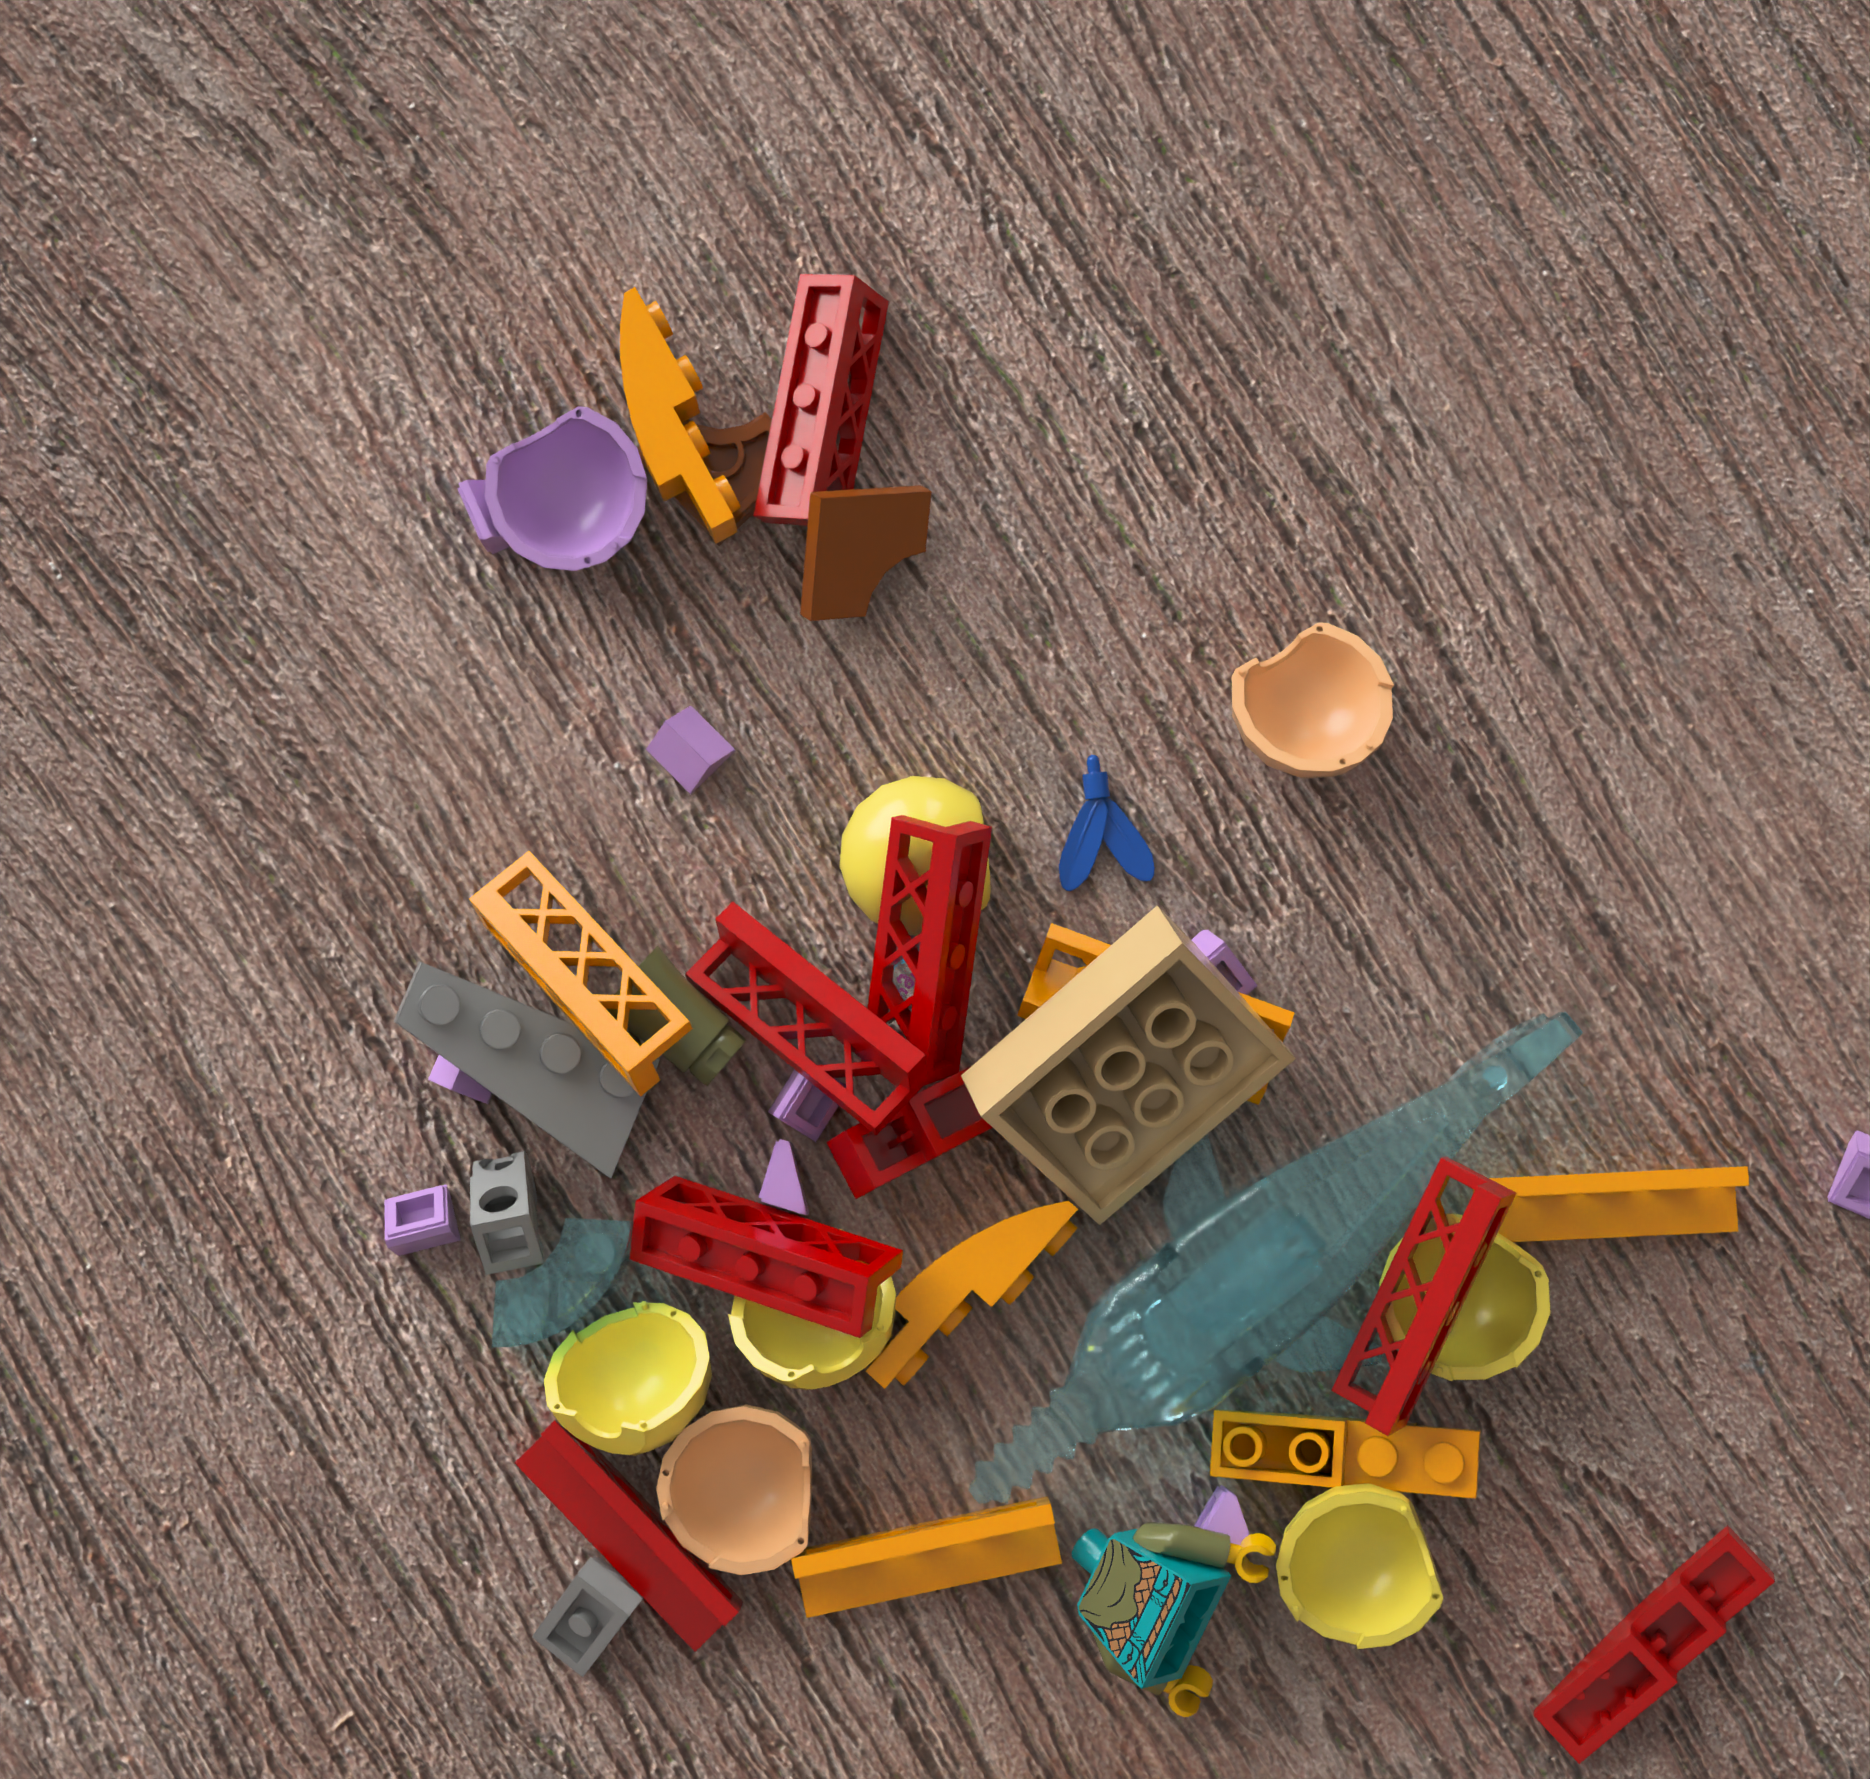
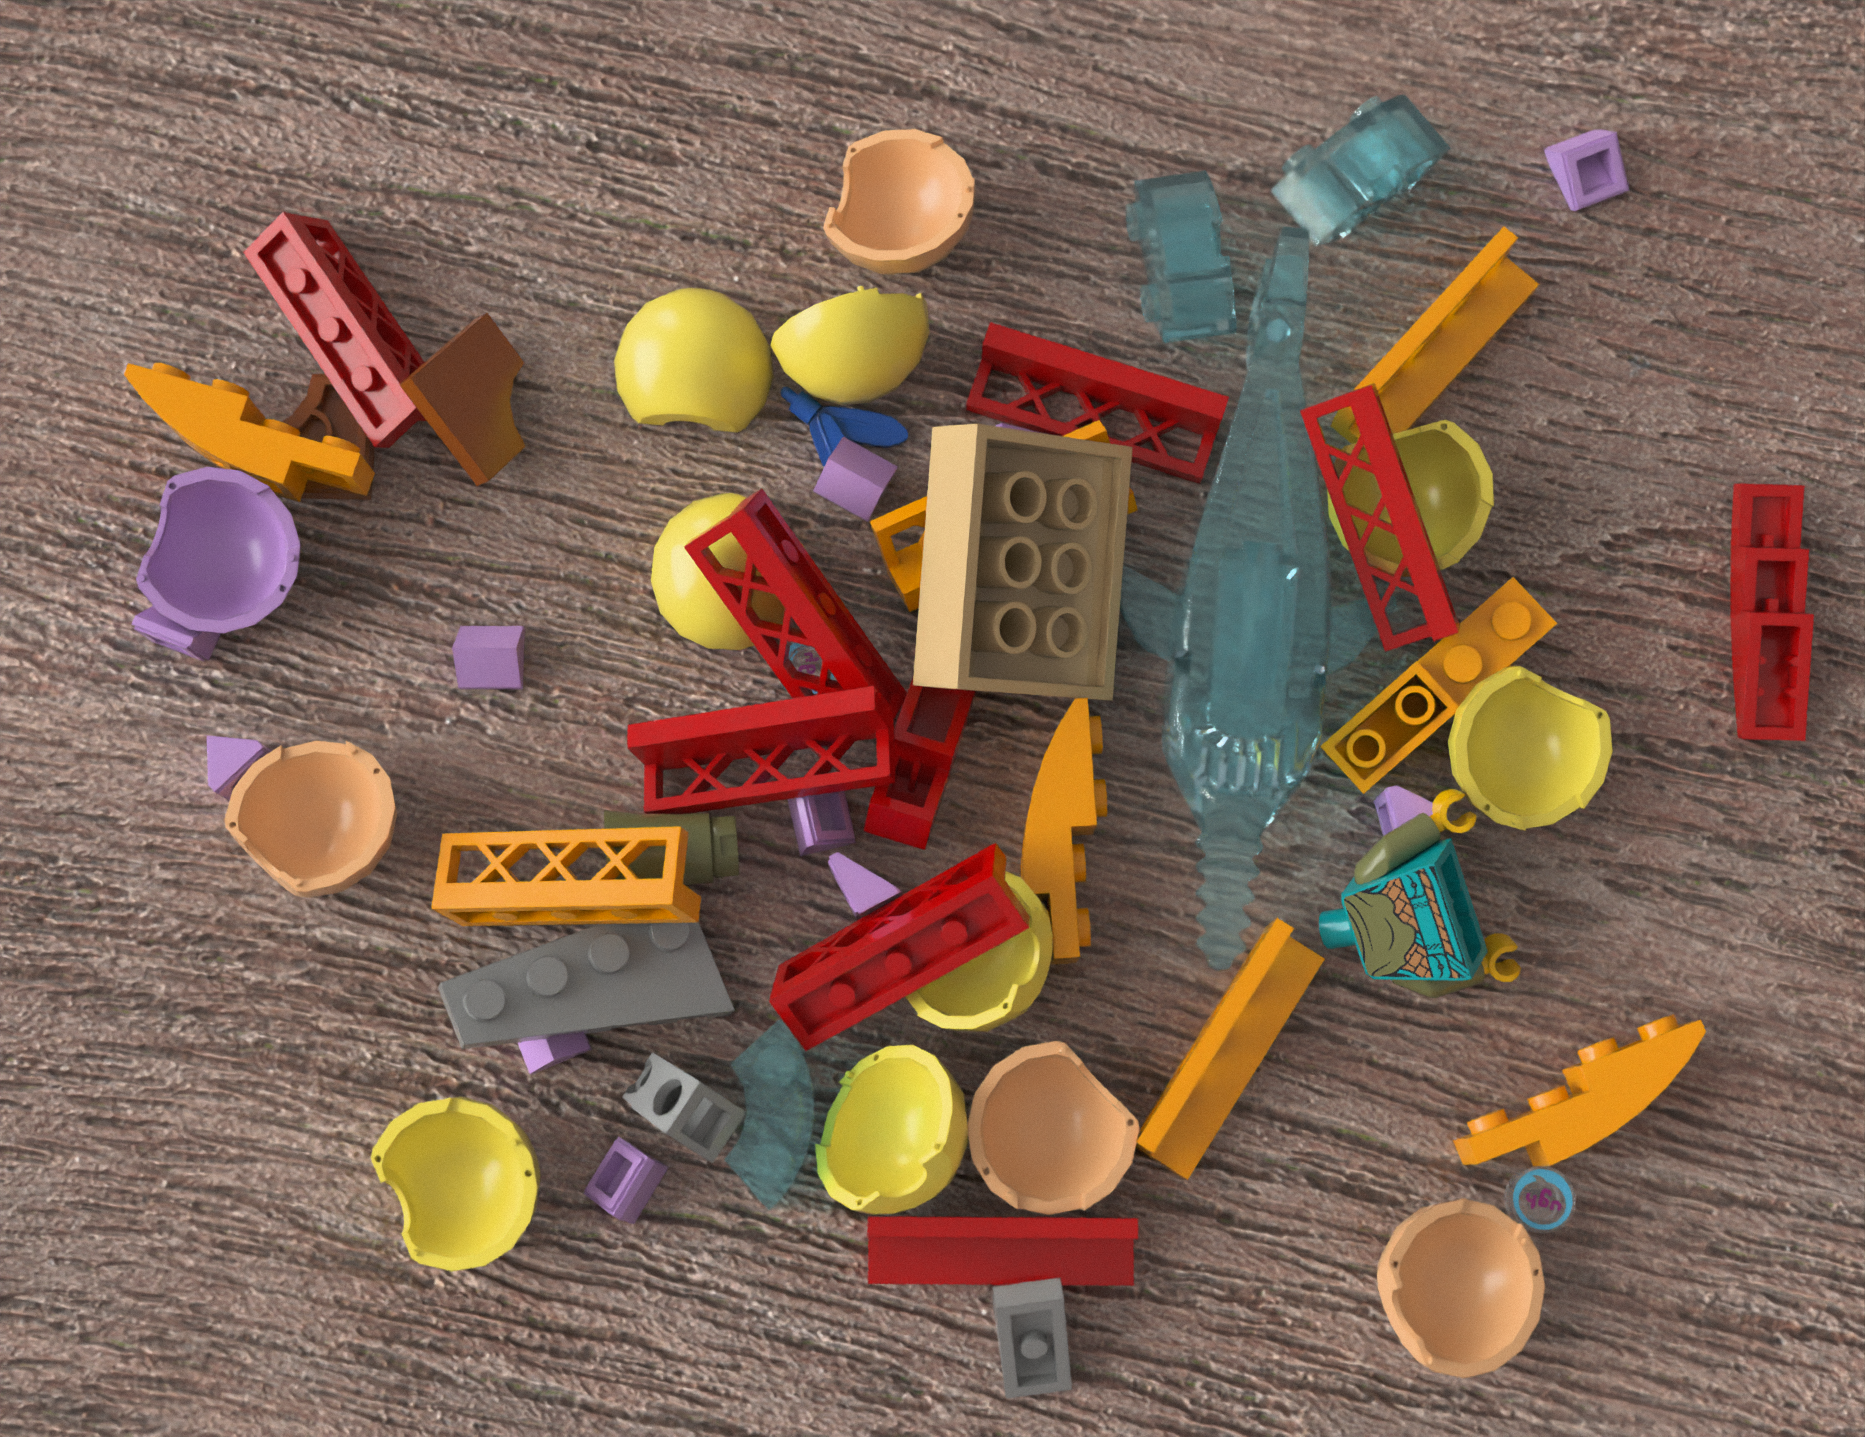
camera: 45 degrees left, 5 degrees down
none -> lavender slope [207,735,272,801]
none -> light nougat cylinder [224,741,397,898]
none -> light yellow cylinder [371,1097,540,1271]
none -> light yellow cylinder [614,288,774,433]
none -> light yellow cylinder [770,286,929,405]
none -> lavender slope [813,437,898,522]
none -> red fence [966,322,1229,484]
none -> clear light blue brick [1126,170,1237,343]
none -> clear light blue brick [1271,94,1451,246]

